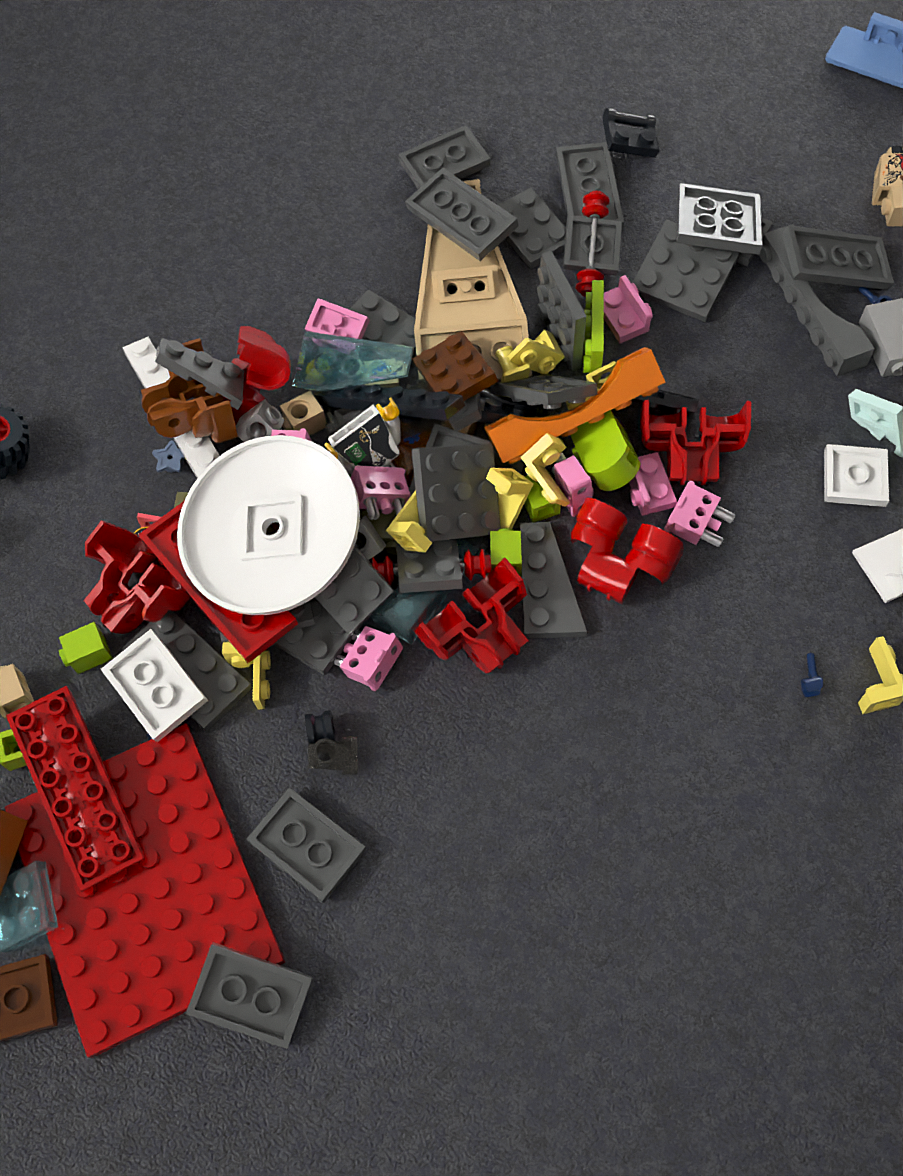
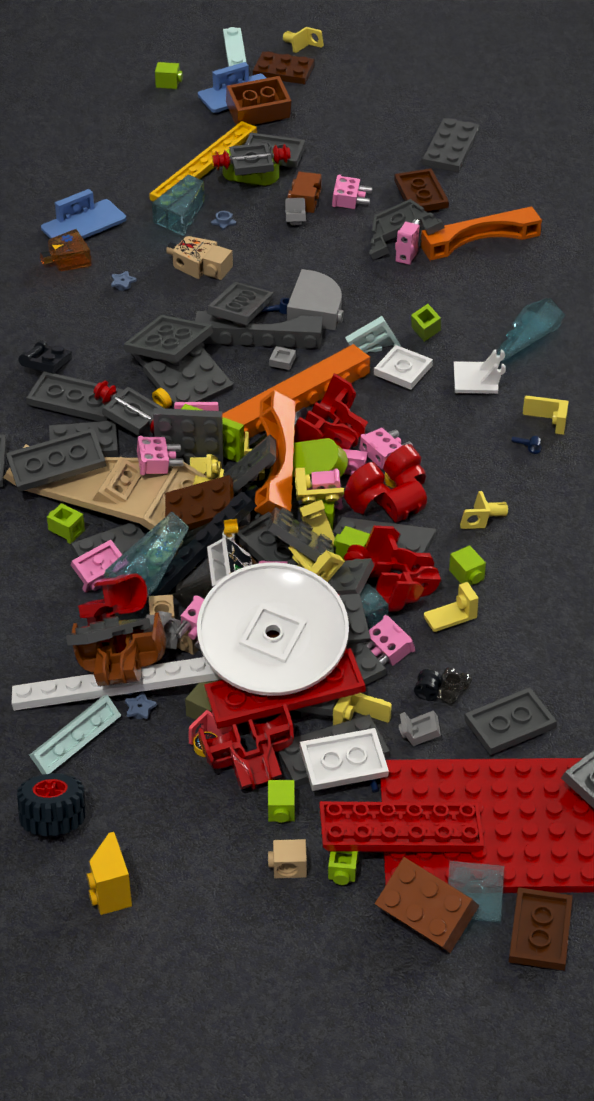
camera: 70 degrees left, 20 degrees down
none -> light aqua plate [29,695,121,774]
none -> clear orange torso [40,229,91,271]
none -> lime brick [47,503,85,544]
none -> sand blue plate [111,271,137,291]
none -> bright pink piece [137,436,184,475]
none -> yellow tile [152,388,172,409]
none -> orange brick [223,344,370,441]
none -> light grey plate [269,346,296,370]
none -> light grey bracket [399,710,441,746]
none -> light yellow bracket [424,582,479,632]
none -> lime brick [449,545,486,585]
none -> light yellow bracket [460,491,508,529]

